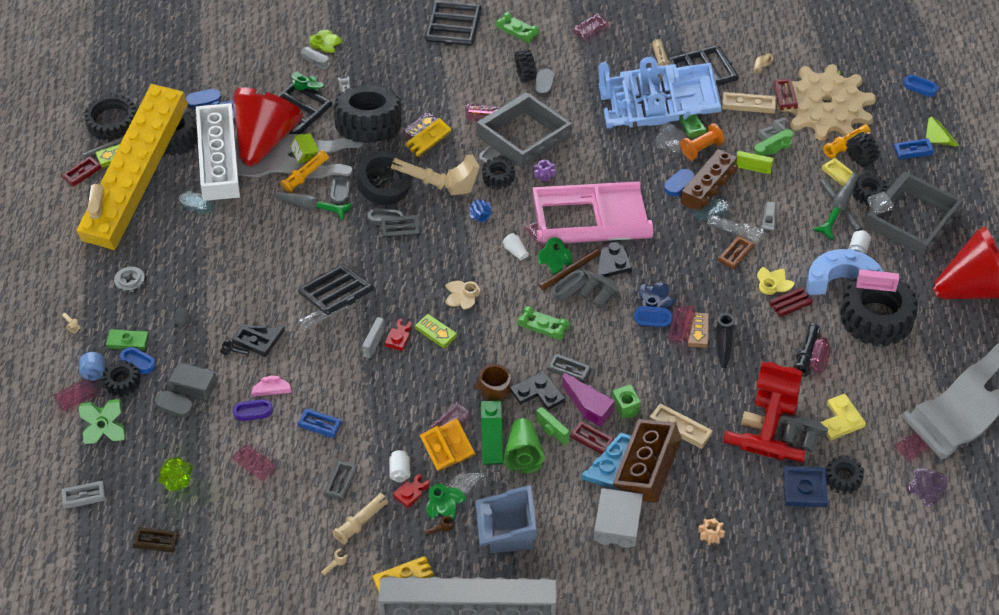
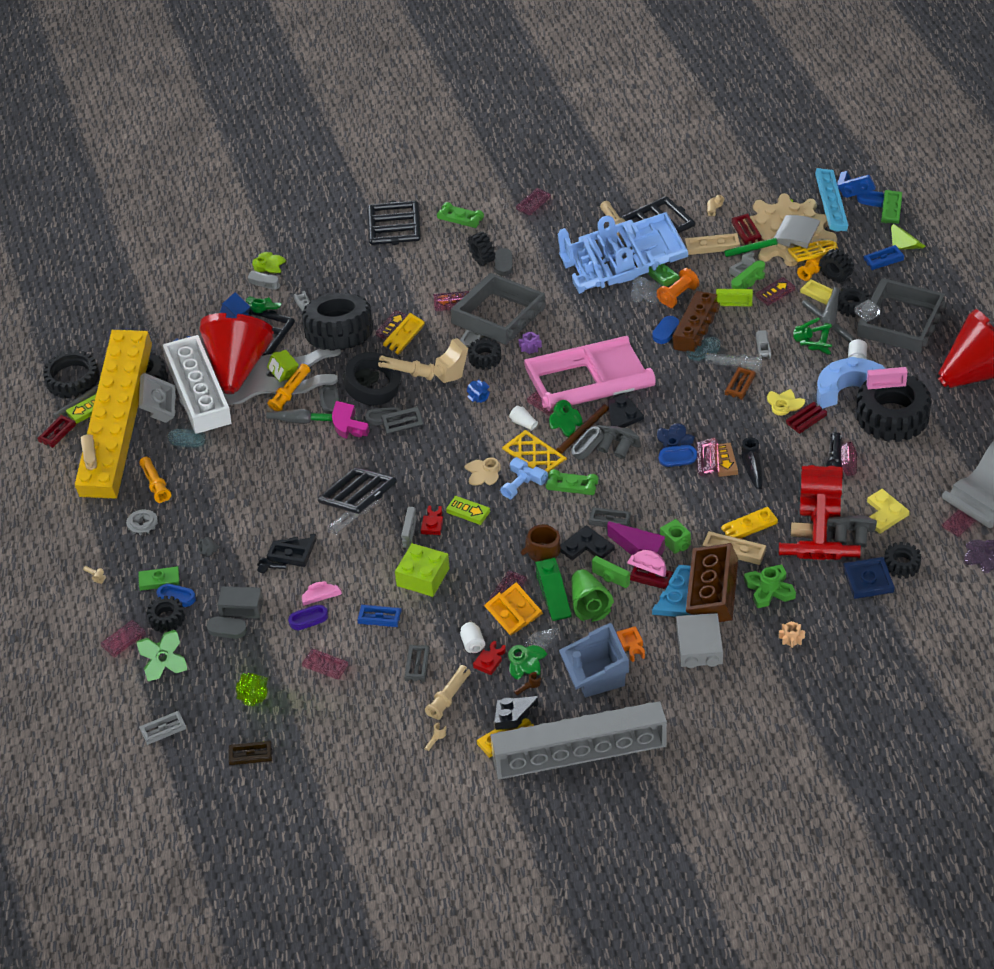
camera: 10 degrees left, 5 degrees down
medium blue head [79,352,105,381] -> none
tile [186,89,221,109] -> none
none -> light grey plate [139,373,176,423]
none -> light orange pin [139,456,171,503]
none -> blue slope [220,293,250,318]
none -> dark pink brick [332,401,369,439]
none -> lime brick [395,543,450,597]
none -> wing [494,696,539,730]
none -> light blue bar [500,457,548,499]
none -> yellow window [502,430,567,473]
none -> orange plate [616,626,645,662]
none -> bright pink tile [627,550,666,577]
none -> yellow hinge [721,507,778,539]
none -> green bar [724,238,778,257]
none -> bright green plant [744,565,796,608]
none -> clear pink tile [756,277,795,306]
none -> light grey slope [774,215,820,249]
none -> yellow window [788,240,837,262]
none -> green plant [793,317,832,348]
none -> medium azure plate [815,168,848,232]
none -> blue bracket [837,171,876,198]
none -> bright green plate [881,190,902,224]

